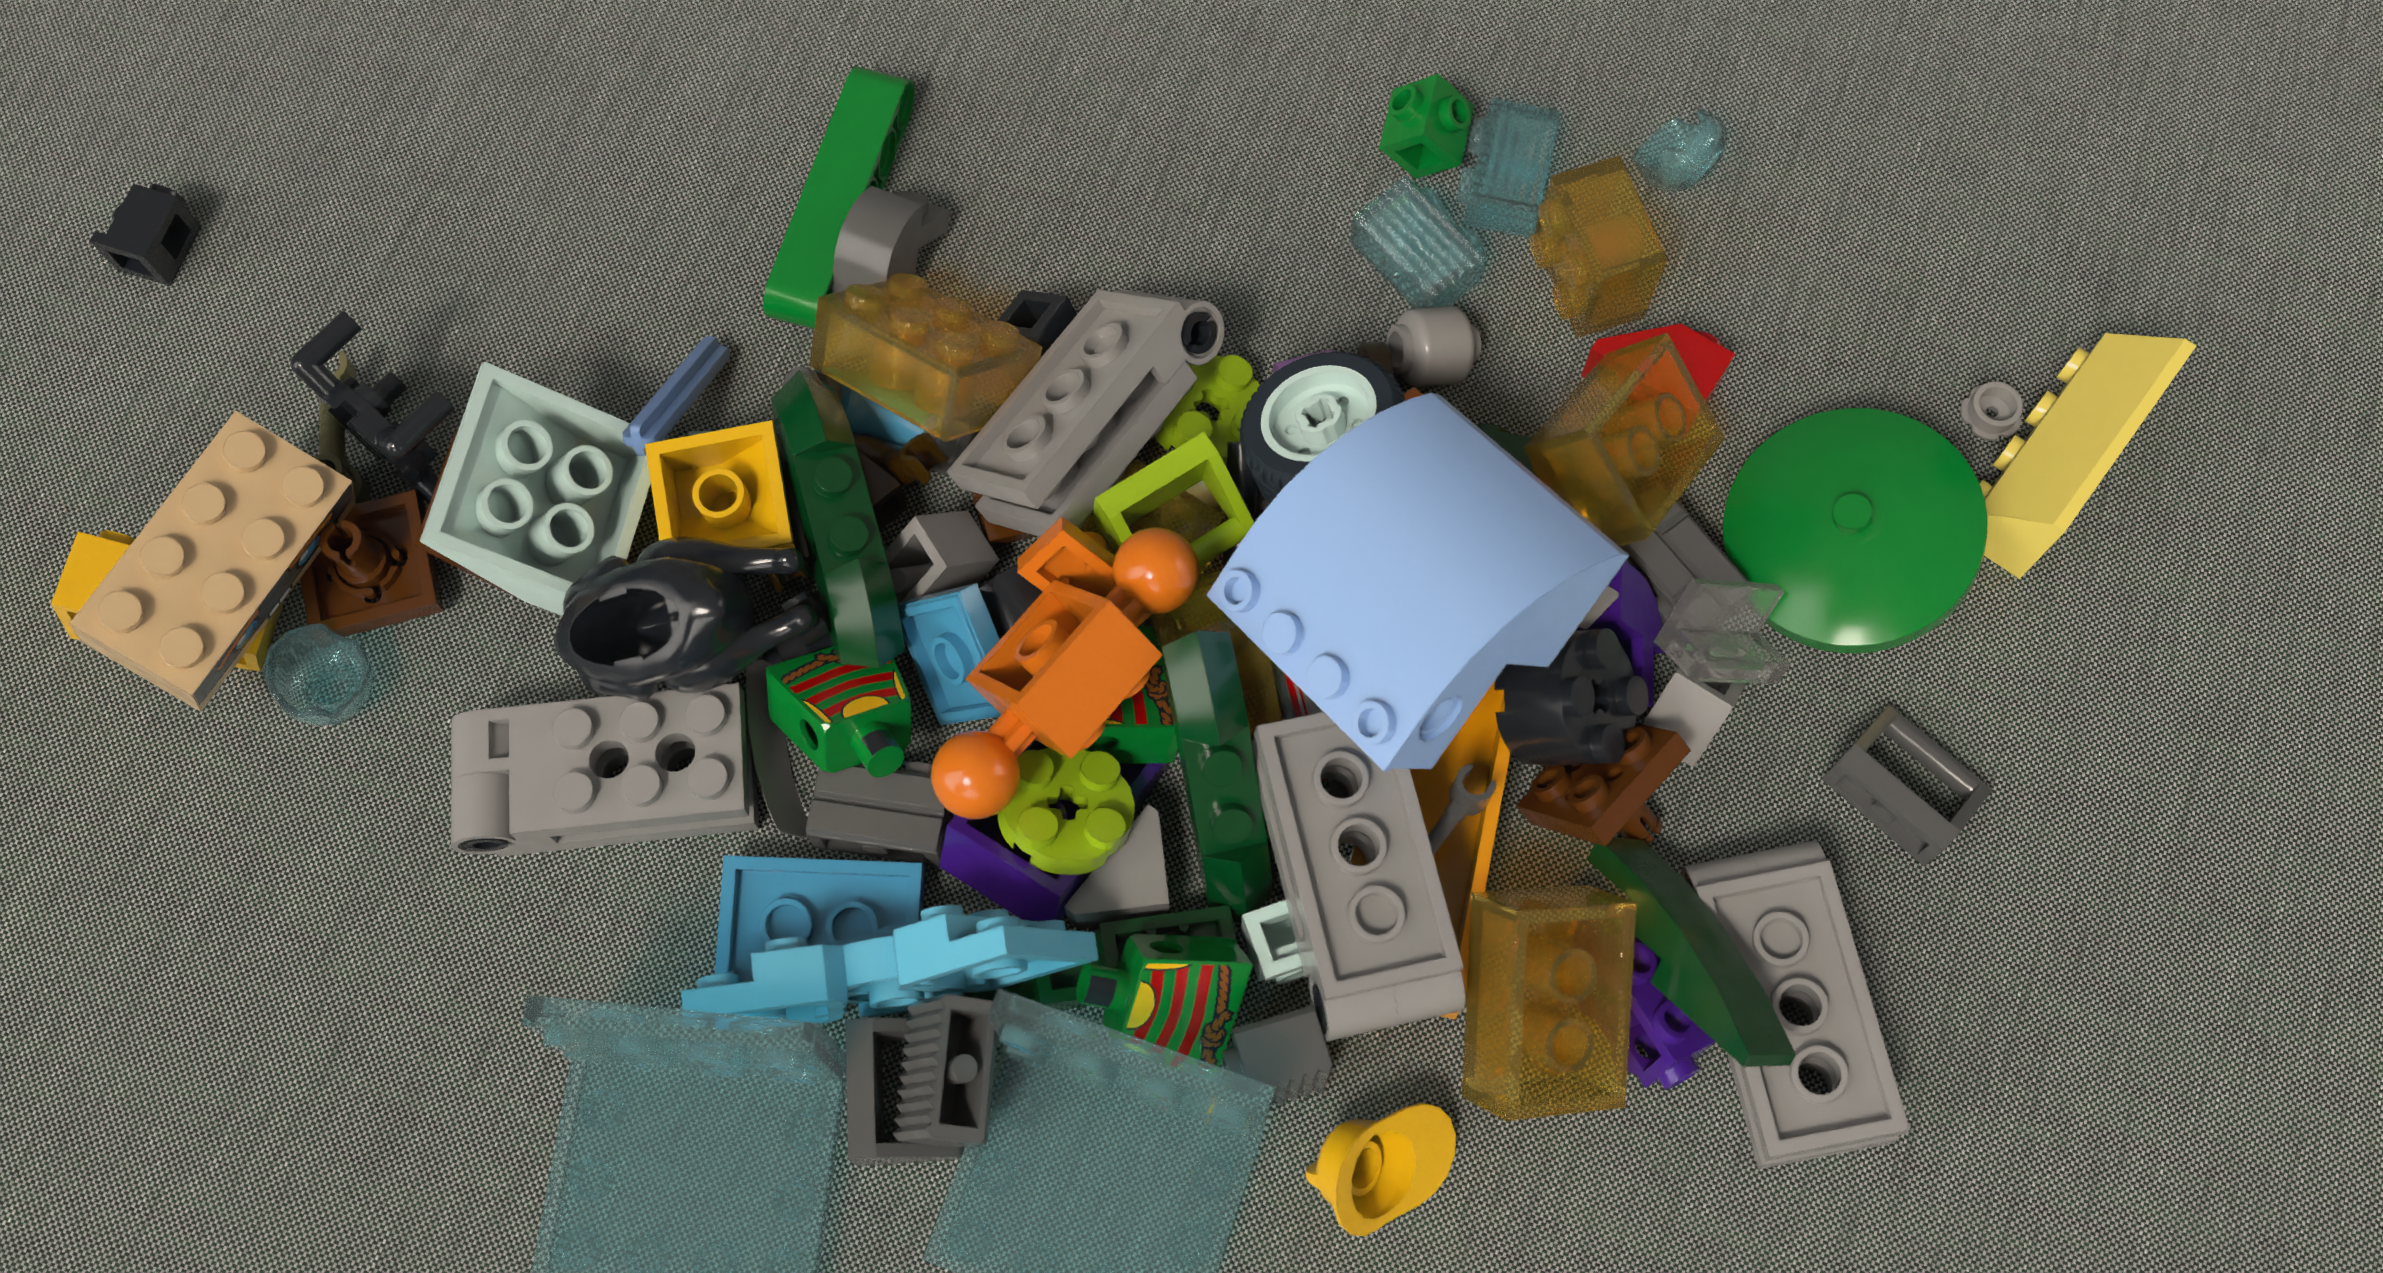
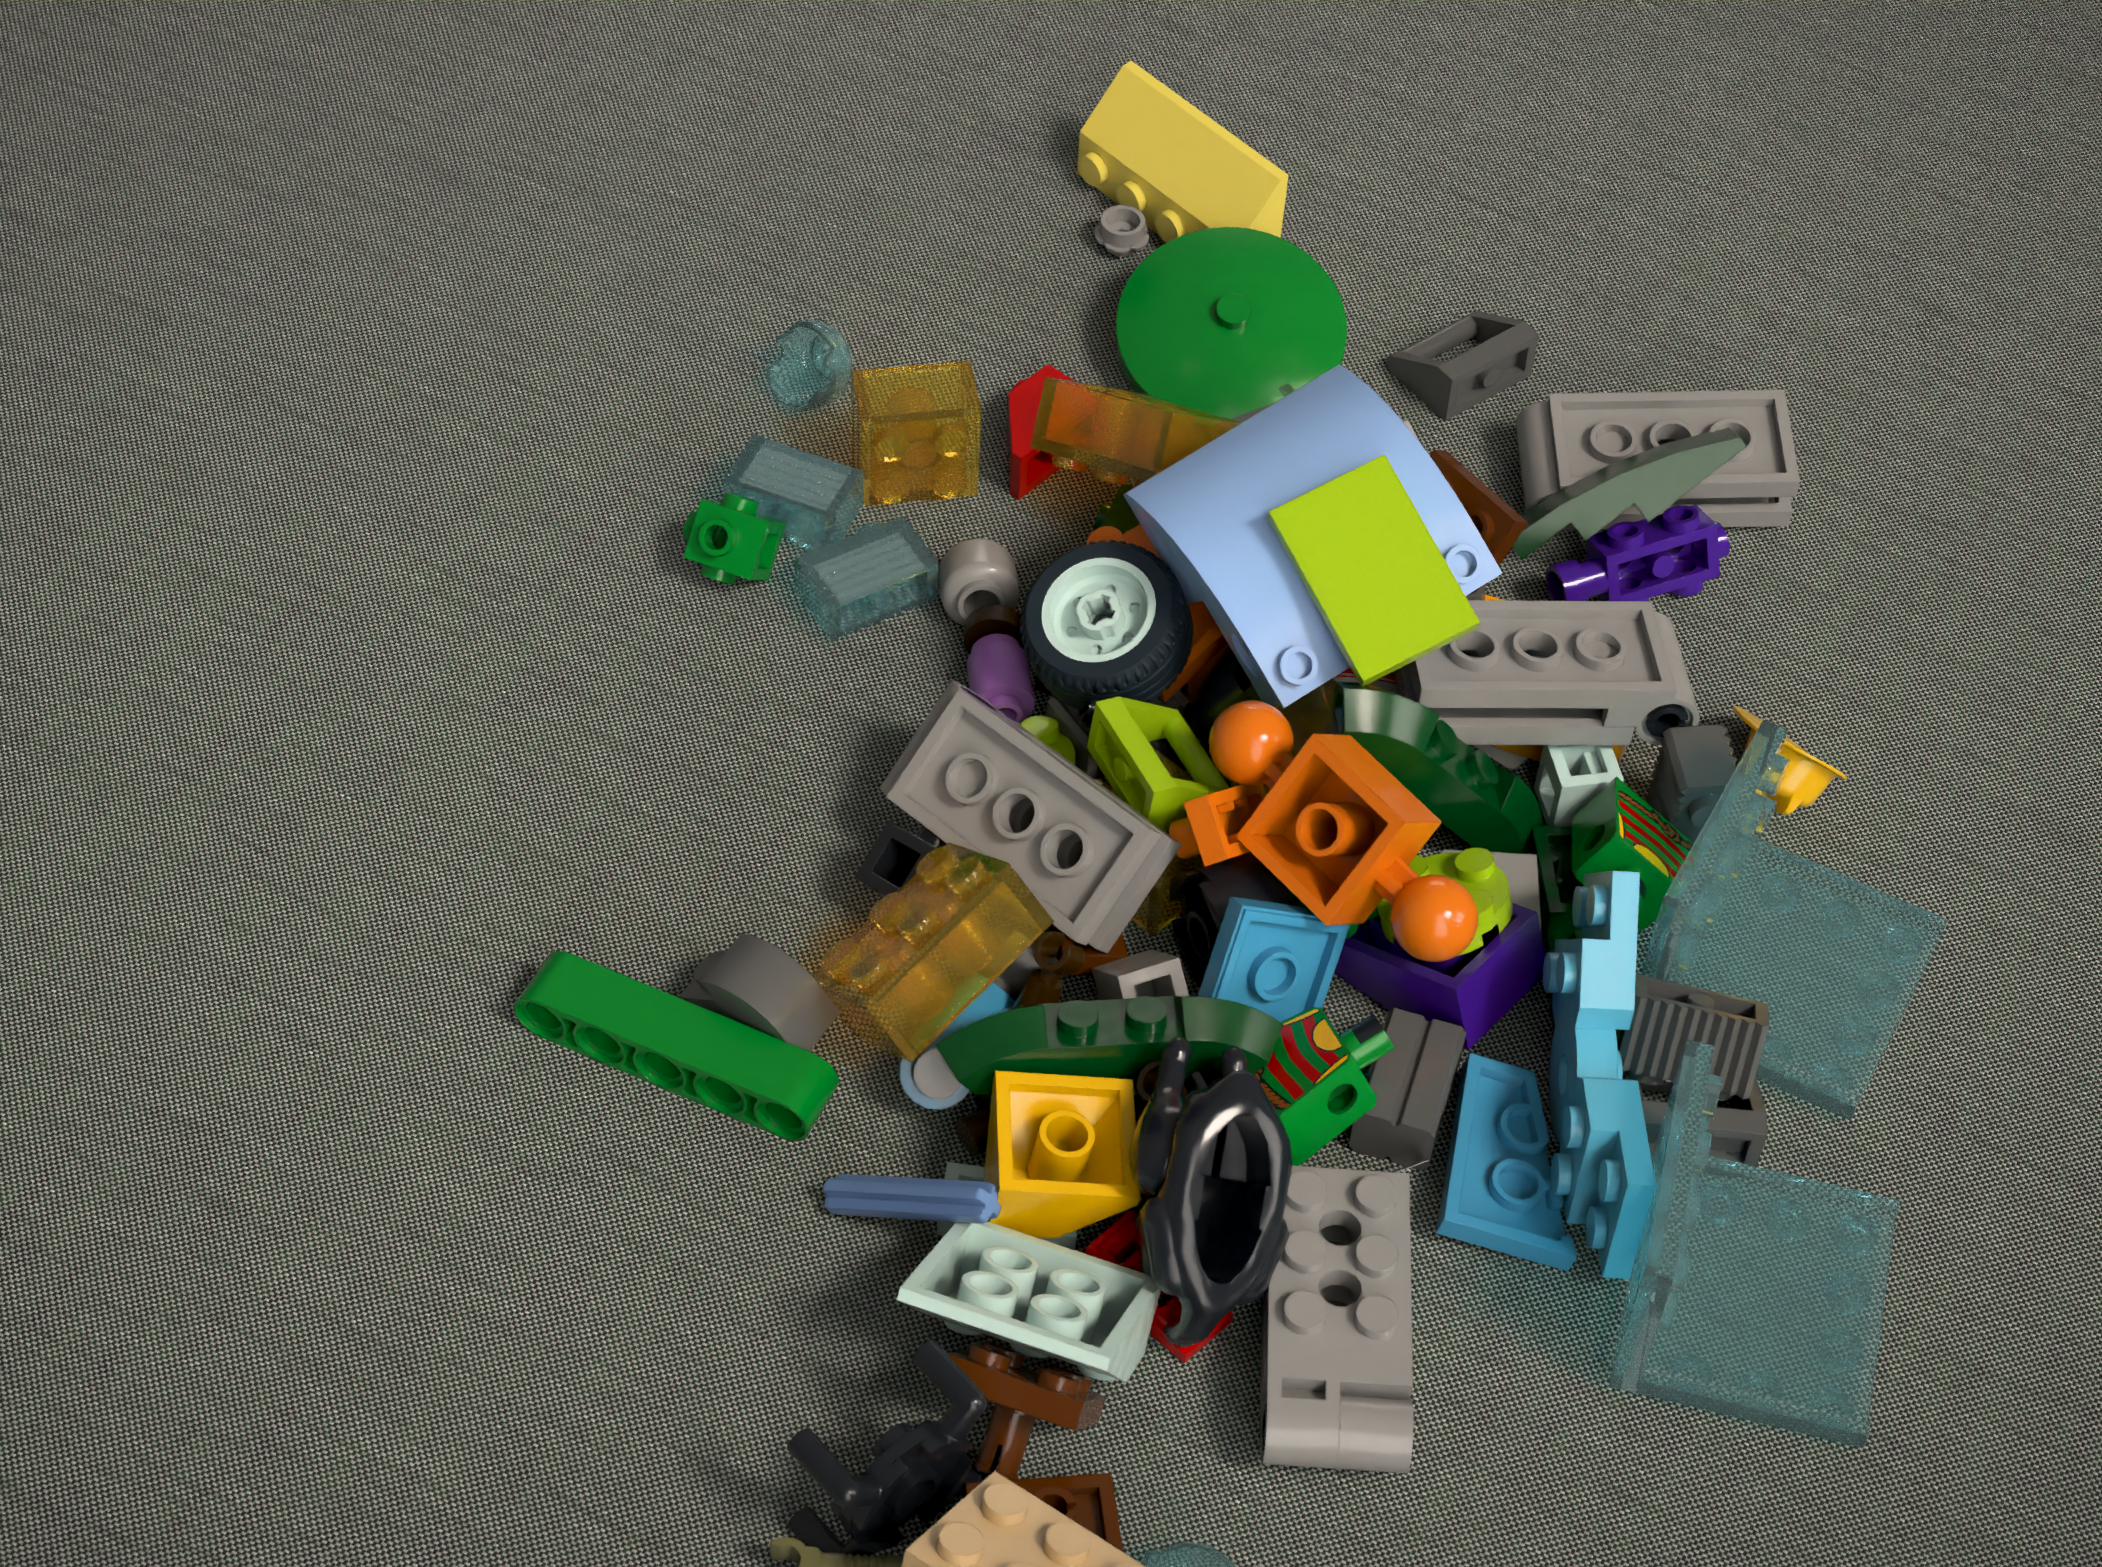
camera: 85 degrees left, 20 degrees down
clear yellow brick [1462,885,1636,1121] -> none
none -> lime tile [1267,454,1480,686]

